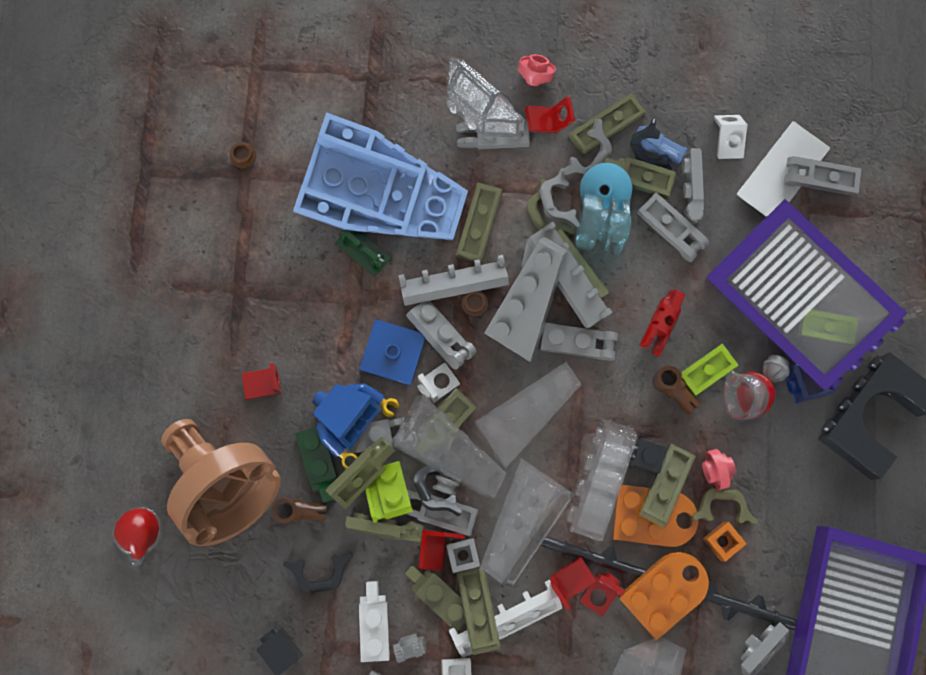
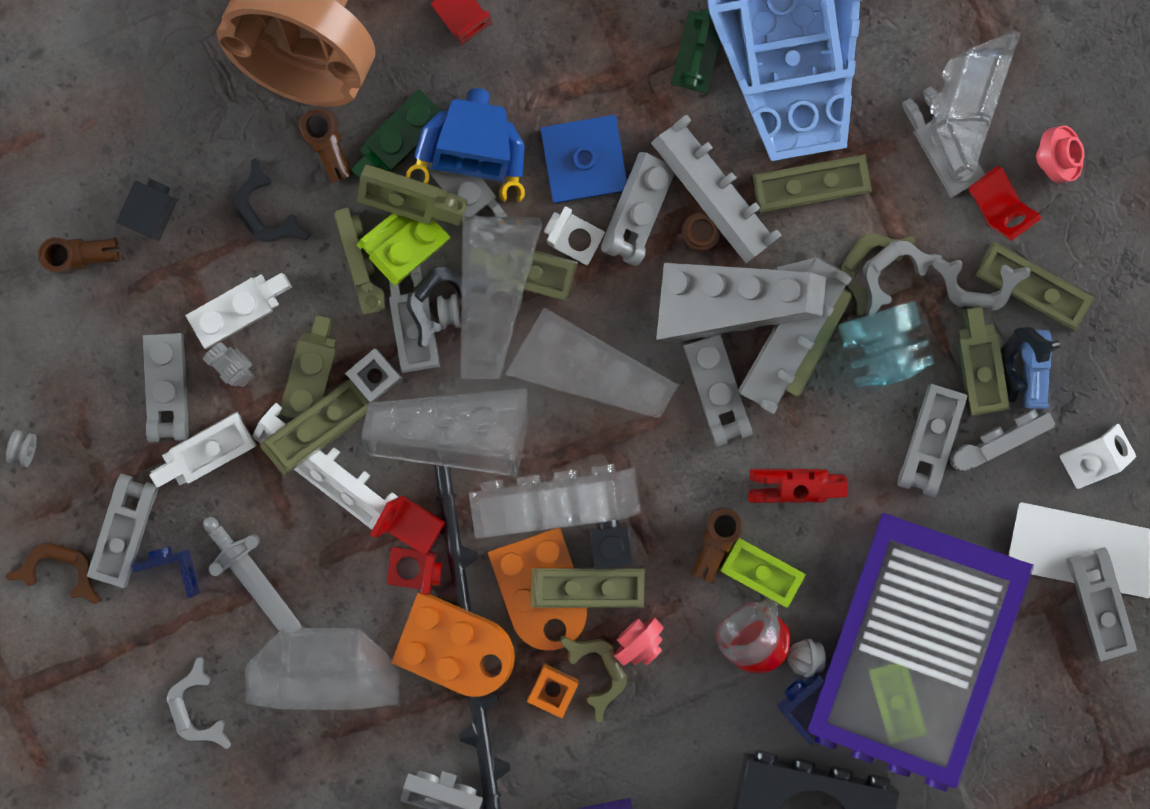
camera: 65 degrees right, 10 degrees up
red bracket [418,530,465,570] -> none
medium azure dish [580,163,632,216] -> none

